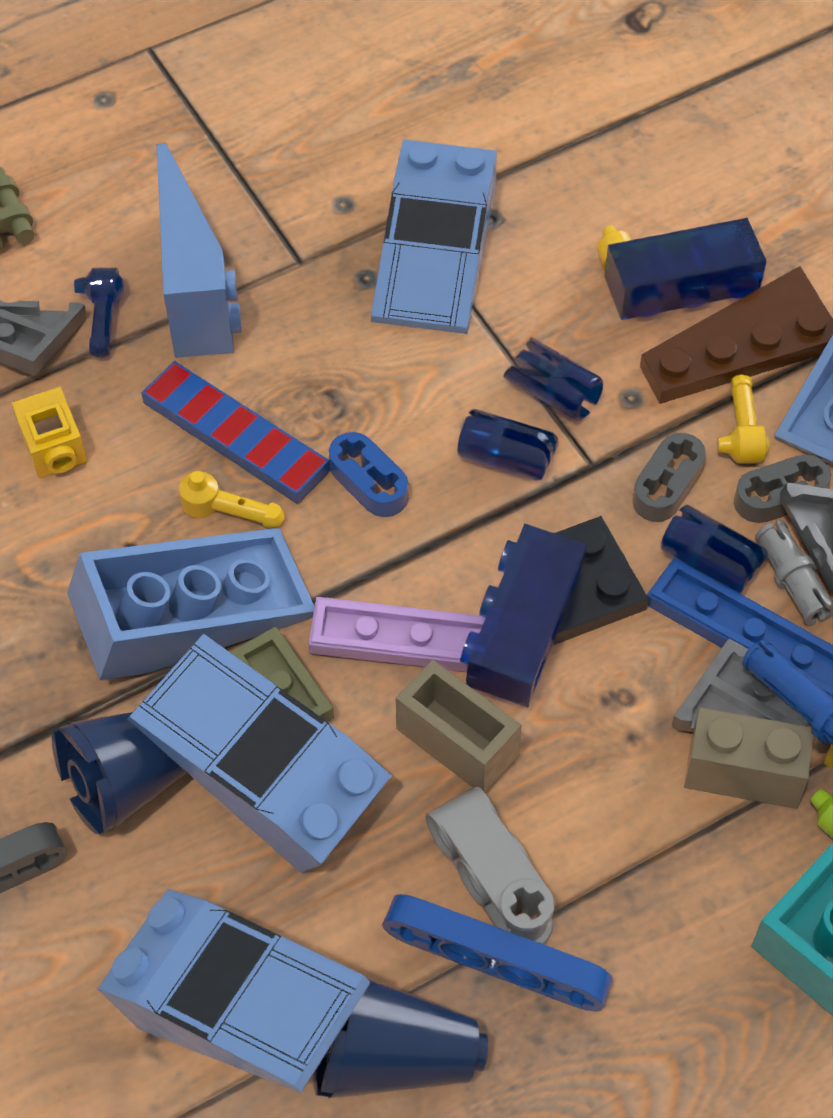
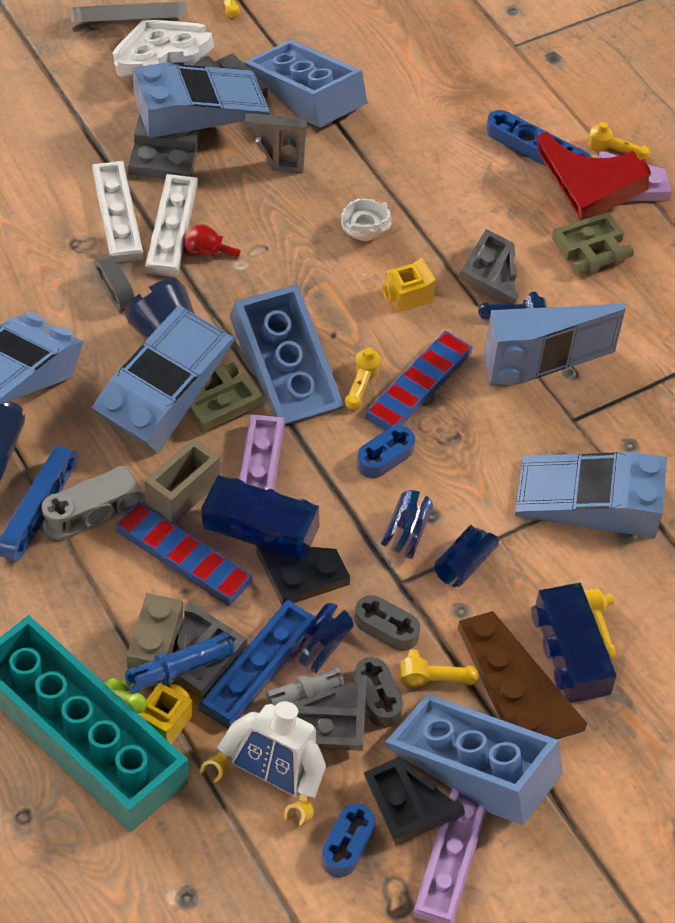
camera: 85 degrees right, 5 degrees down
none -> tile [116,502,252,606]

